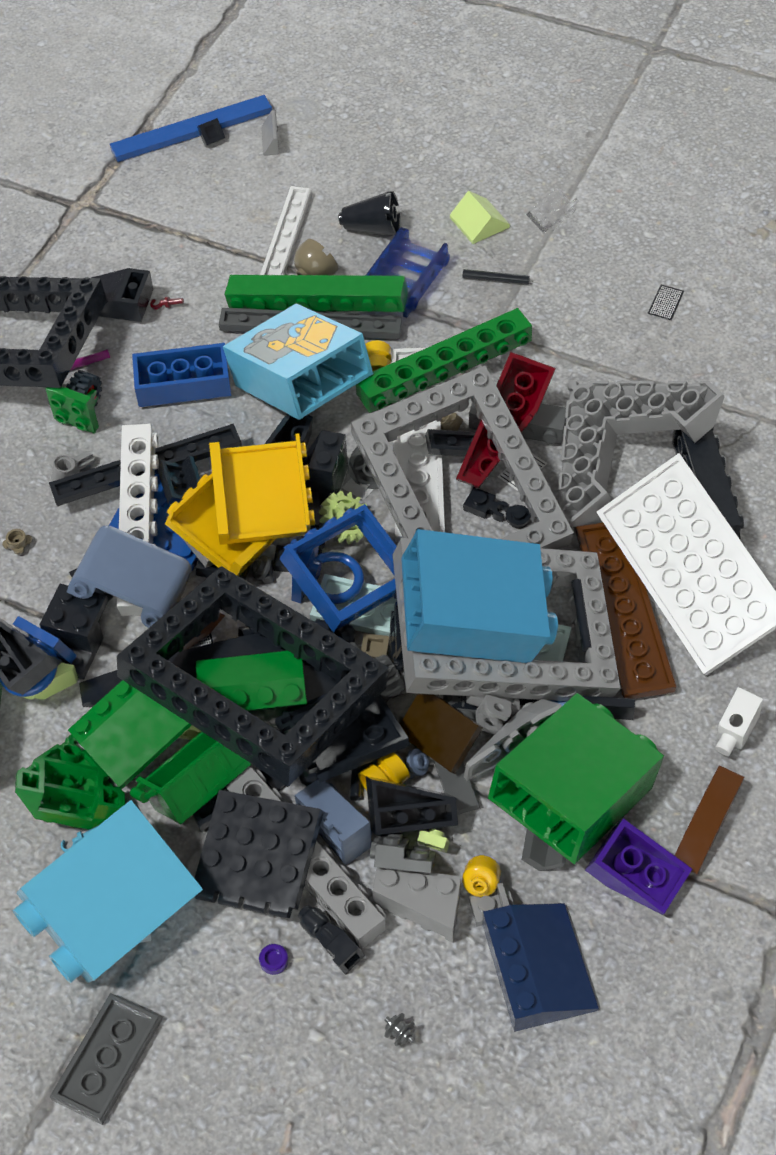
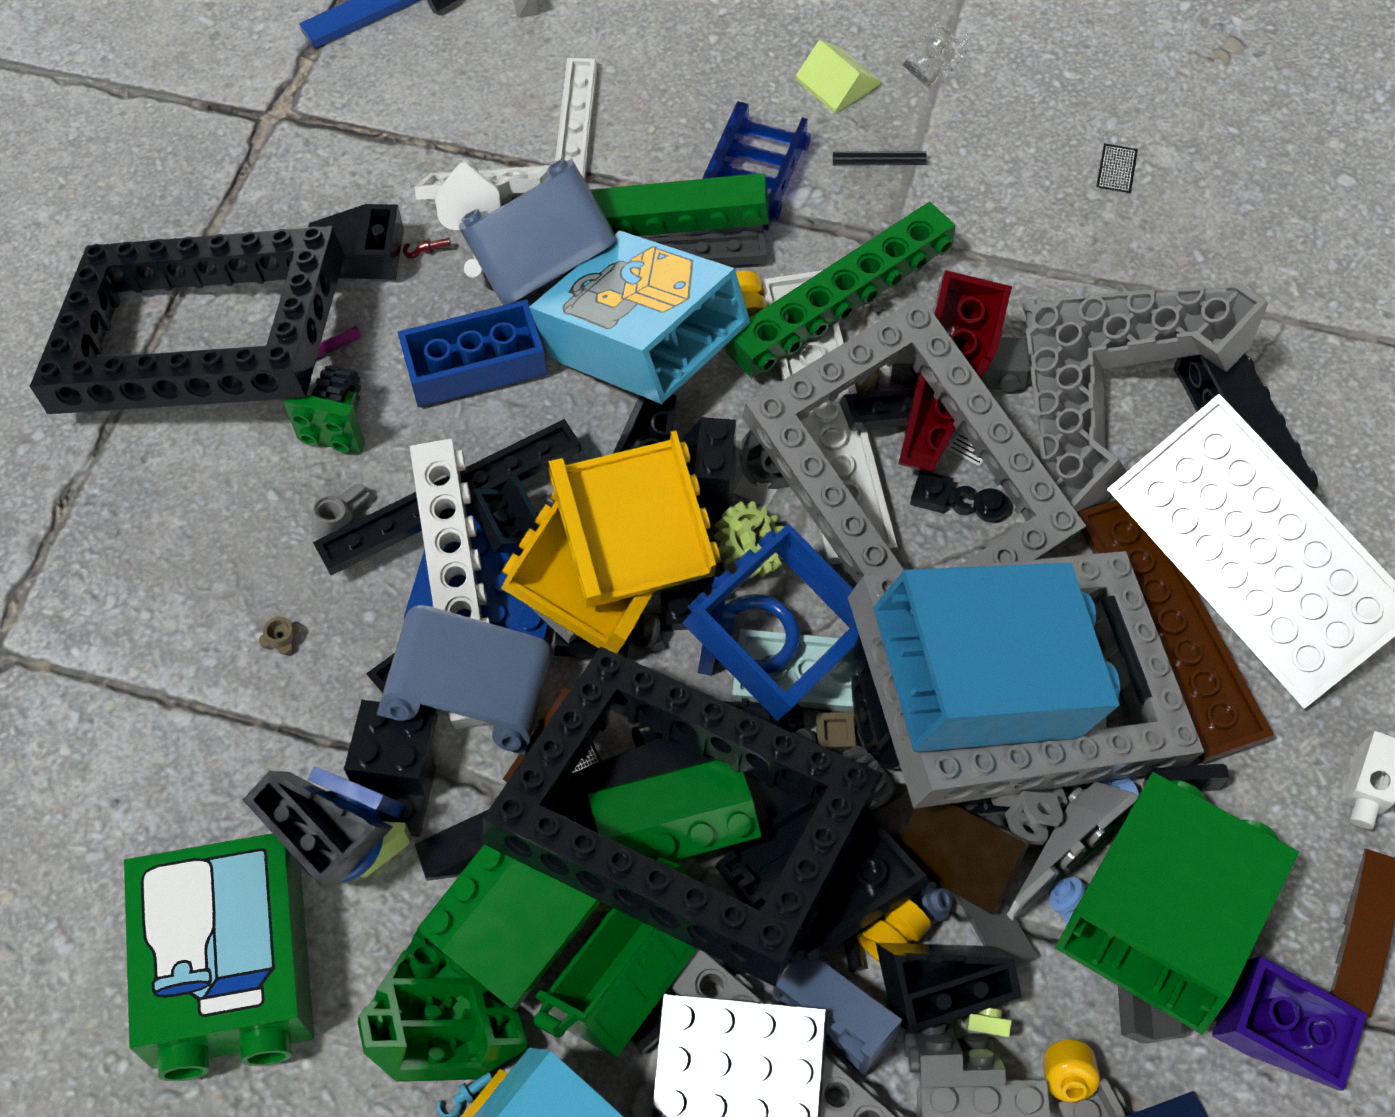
camera: 10 degrees left, 5 degrees up
dark tan cylinder [294,239,338,275] -> none
black cone [338,191,400,236] -> none
none -> white plate [414,159,550,278]
none -> sand blue windscreen [459,158,616,305]

